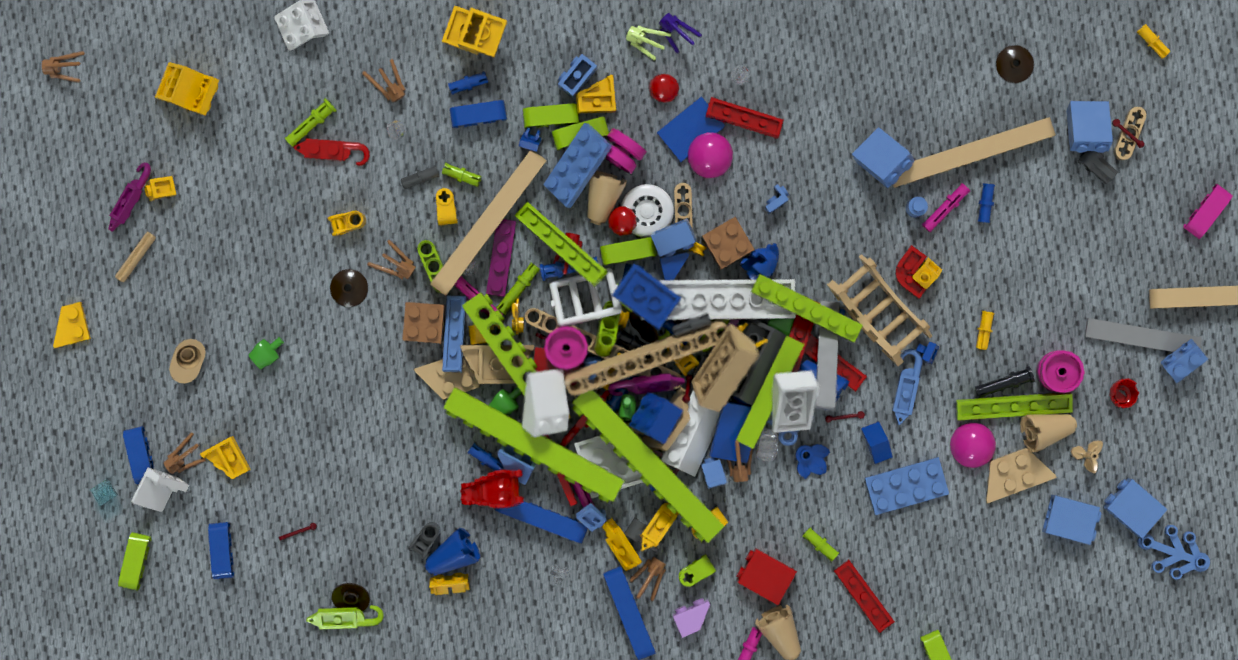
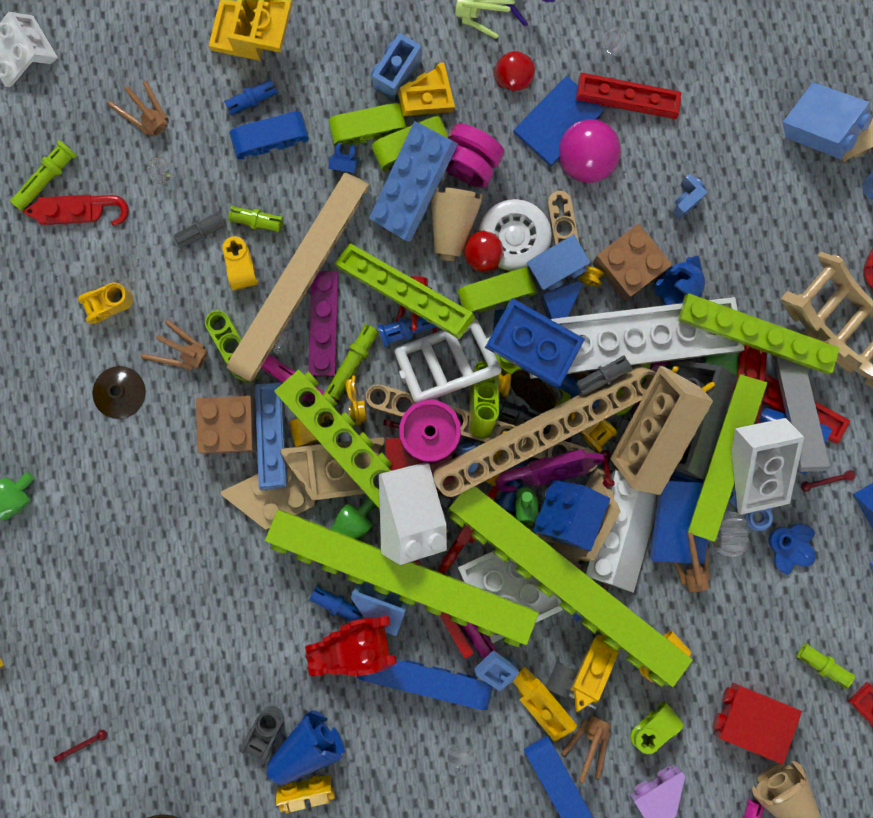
camera: 10 degrees left, 5 degrees down
medium blue slope [701,457,727,488] -> none

